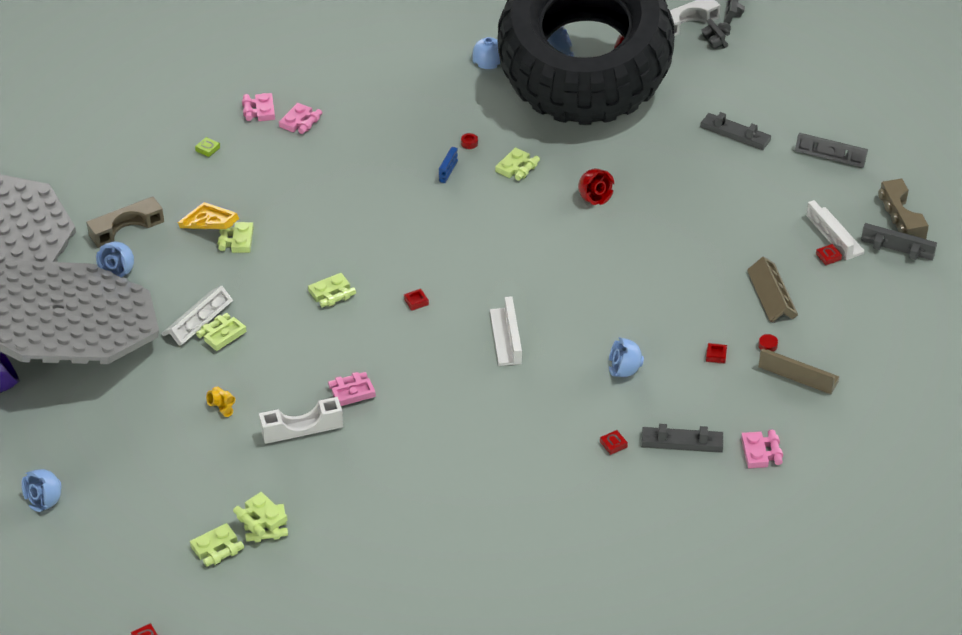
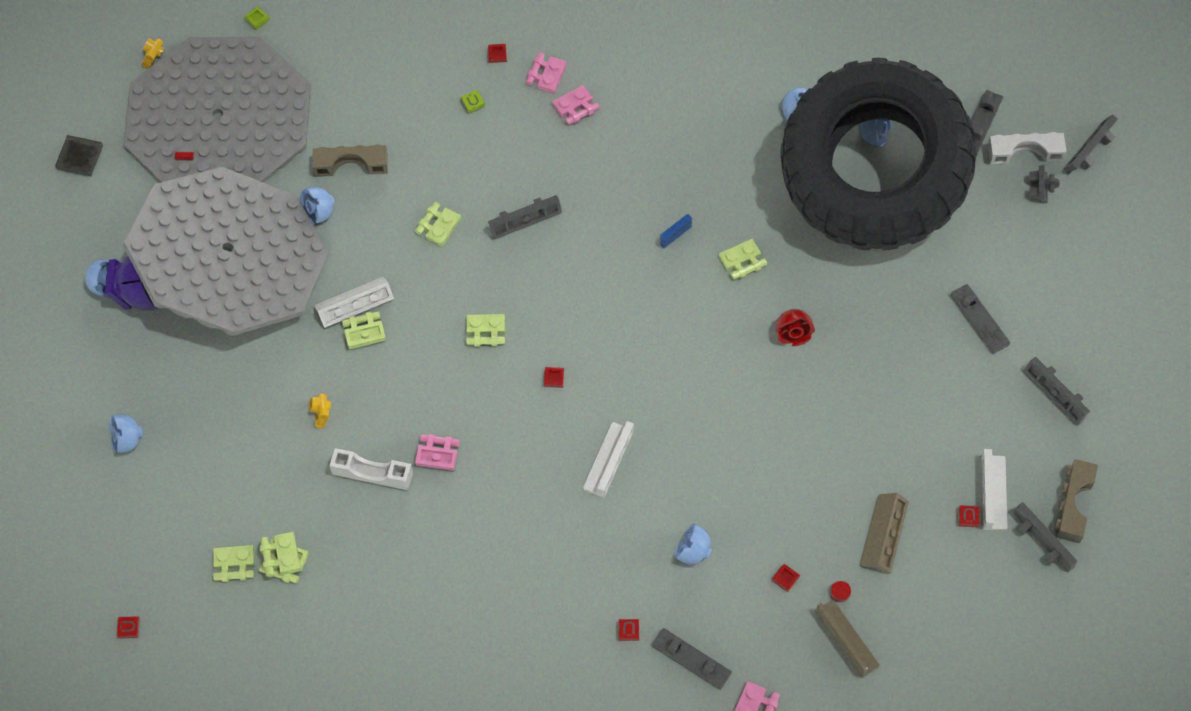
camera: 30 degrees right, 20 degrees up
yellow wing [177,202,239,229] -> none
red tile [461,133,478,149] -> none
none -> red tile [488,44,507,63]
none -> dark grey hinge [488,195,562,239]

